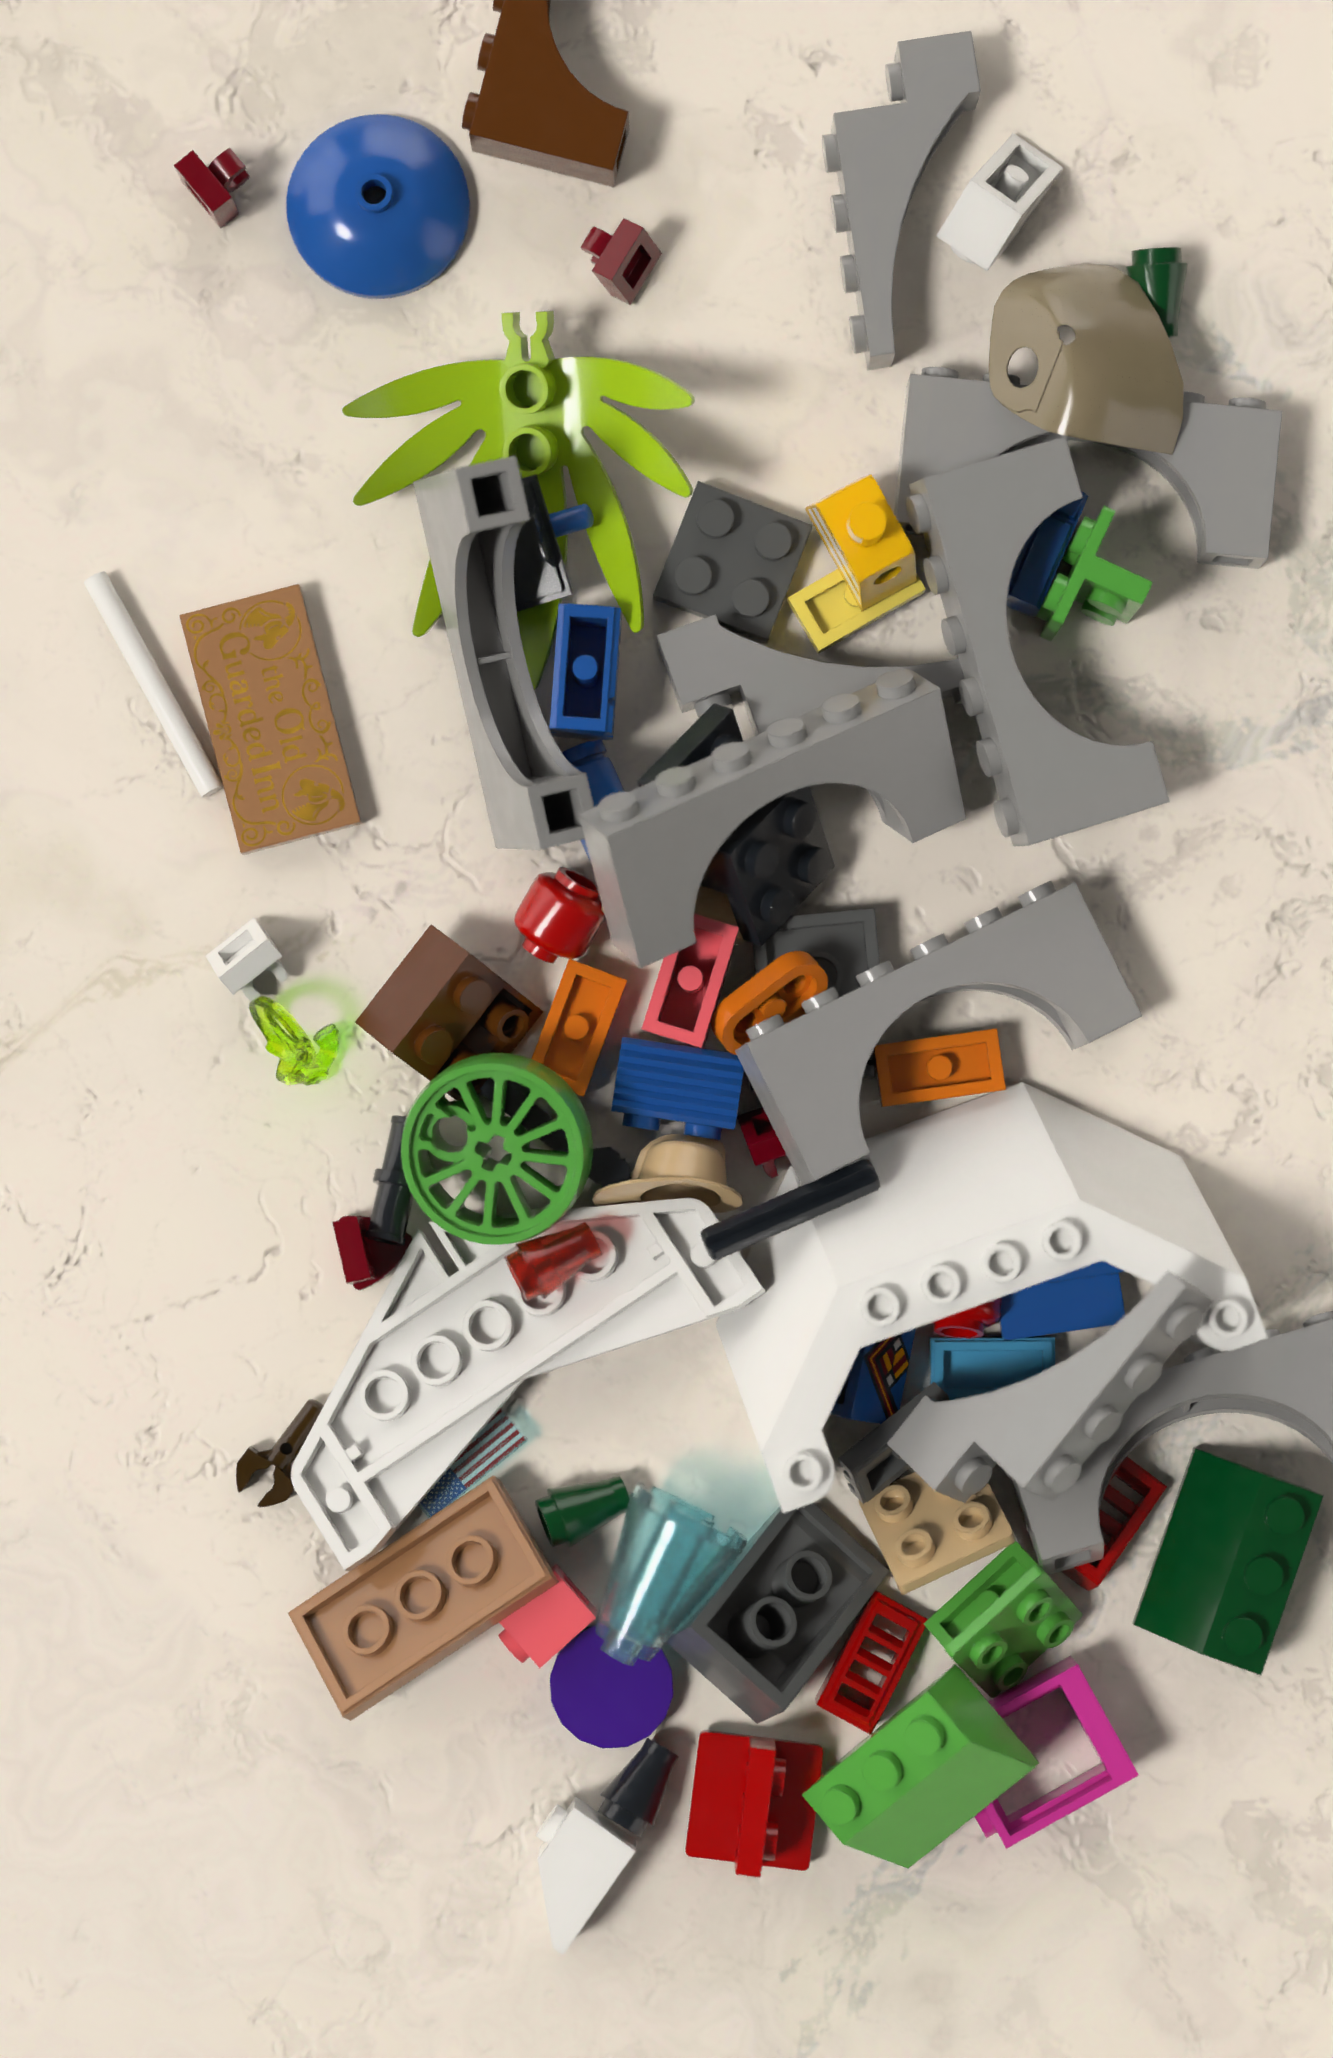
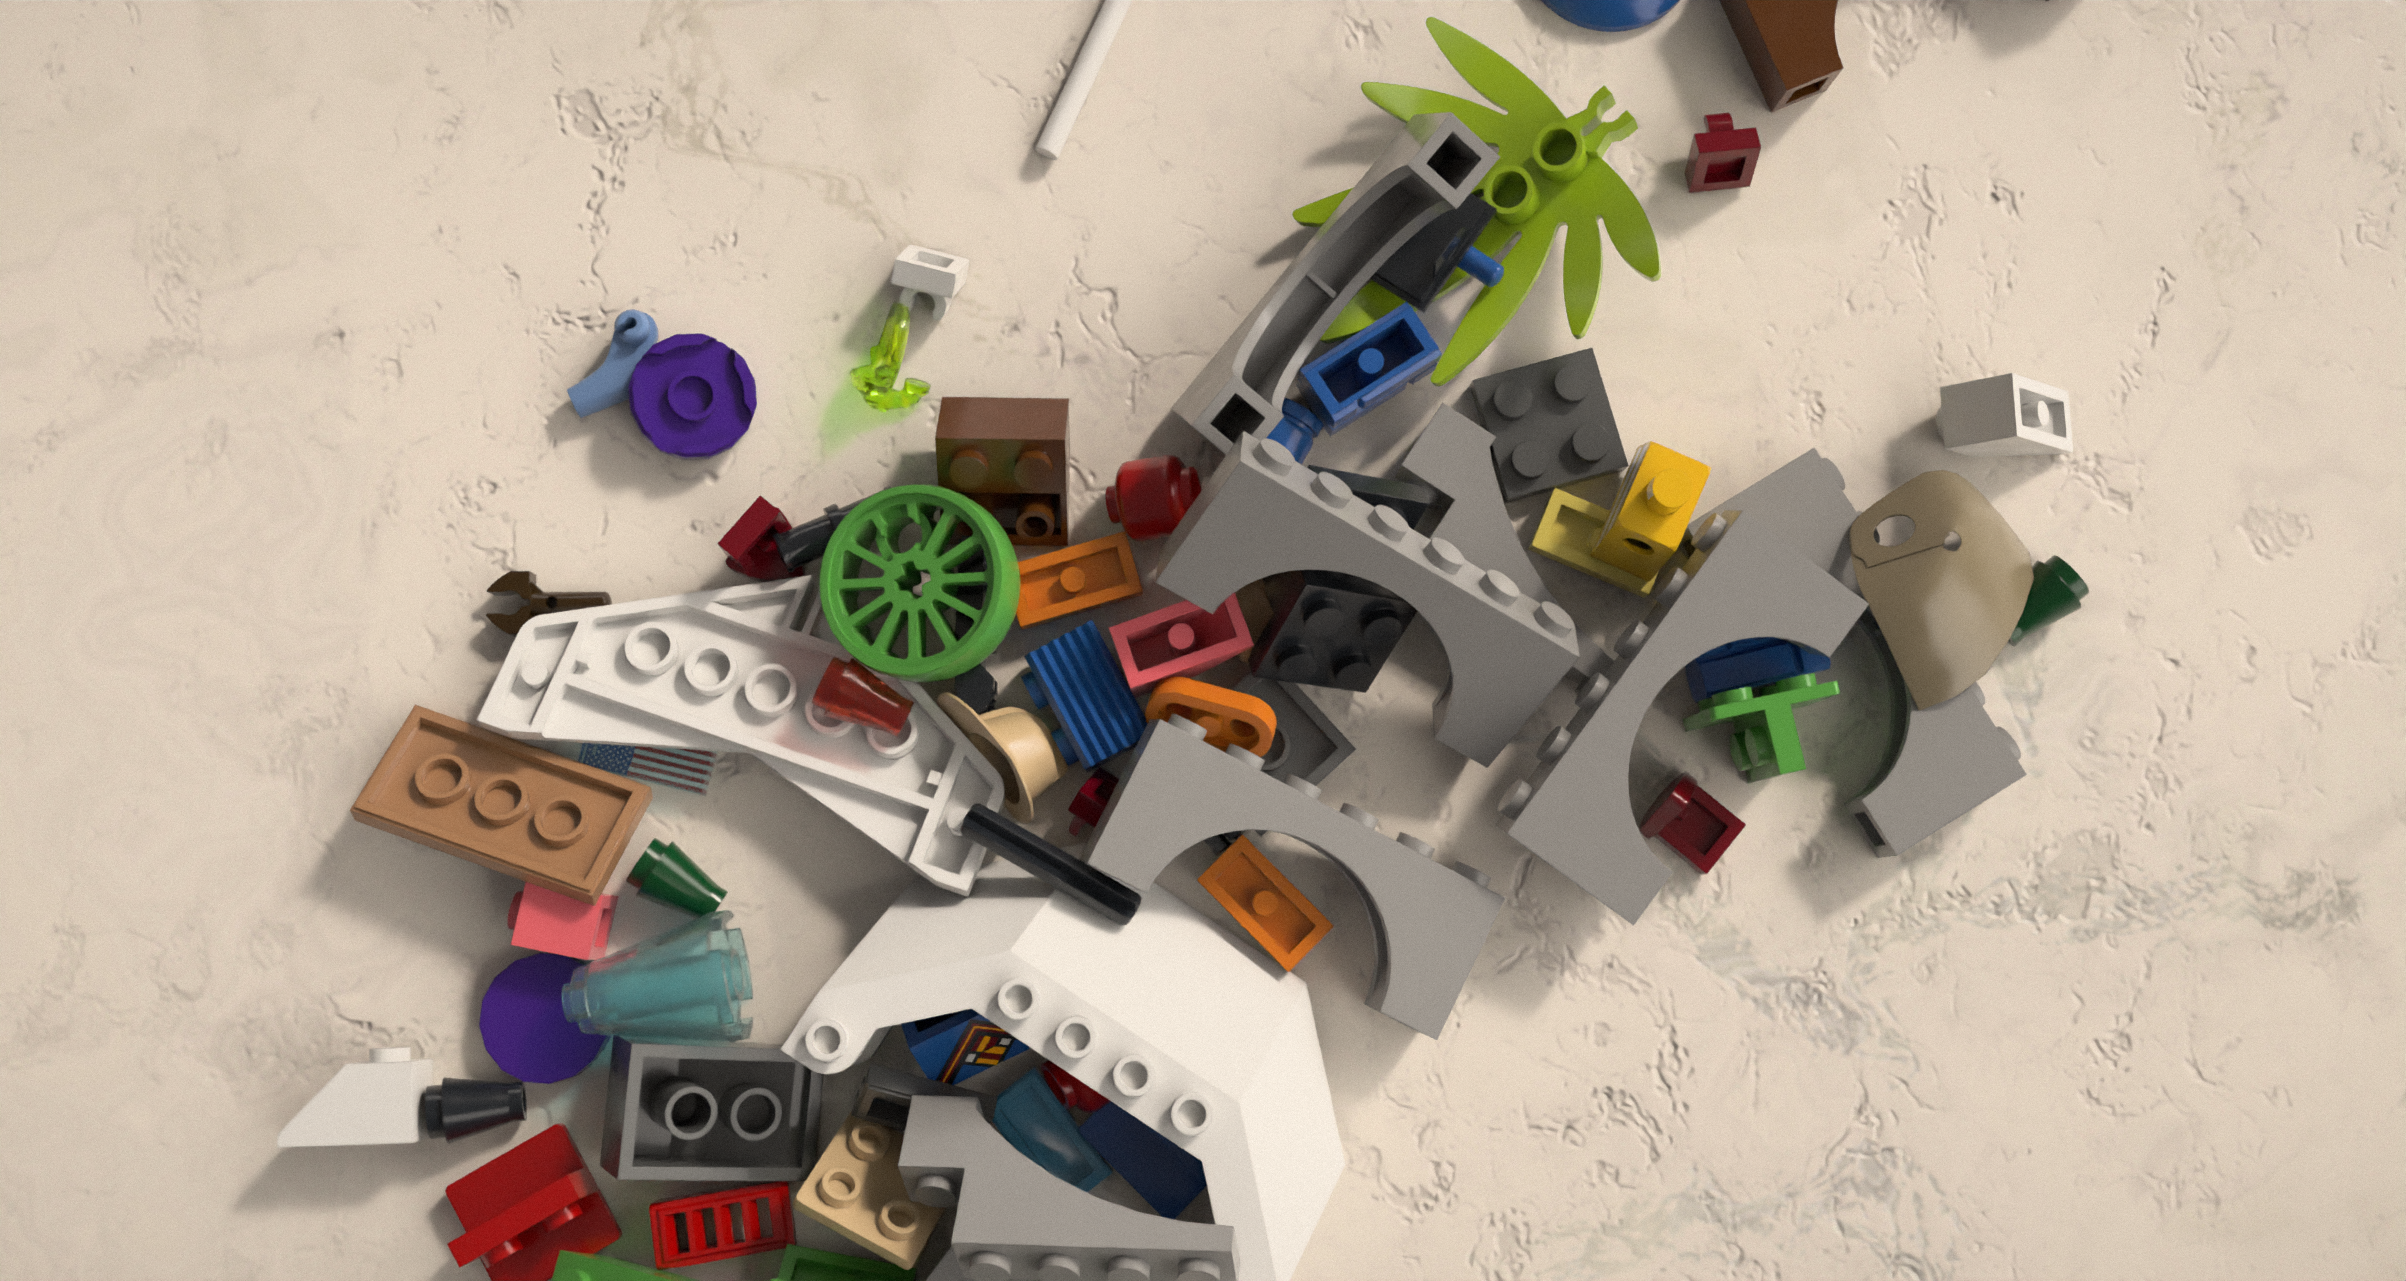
camera: 45 degrees right, 5 degrees down
medium nougat tile [179,584,362,855] -> none
light grey arch [822,31,981,370] -> none
none -> medium blue arm [567,309,658,418]
none -> dark purple tile [628,333,757,460]
none -> dark red tile [1638,771,1746,875]

